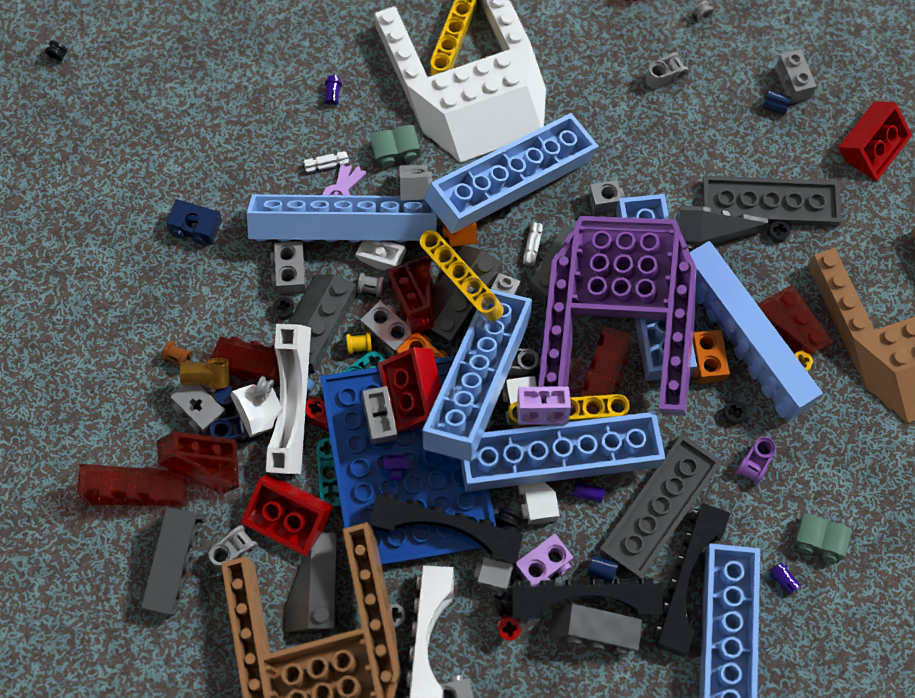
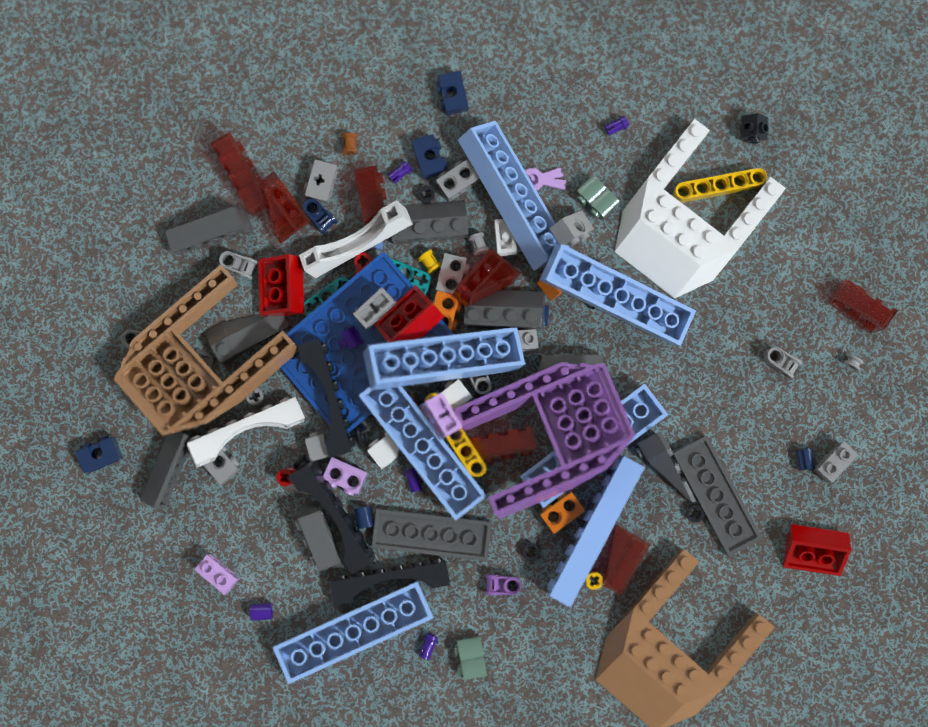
camera: 65 degrees right, 15 degrees up
pearl gold piece [180,358,229,389] -> none
dark blue piece [215,386,236,412] -> none
white slope [230,384,282,438] -> none
light grey bush [254,376,274,401] -> none
white axle [304,151,349,173] -> none
yellow beam [420,230,504,322] -> none
white axle [523,222,543,266] -> none
light grey brick [588,180,624,214] -> none
none -> dark purple pin [388,161,413,184]
none -> dark blue brick [411,134,447,180]

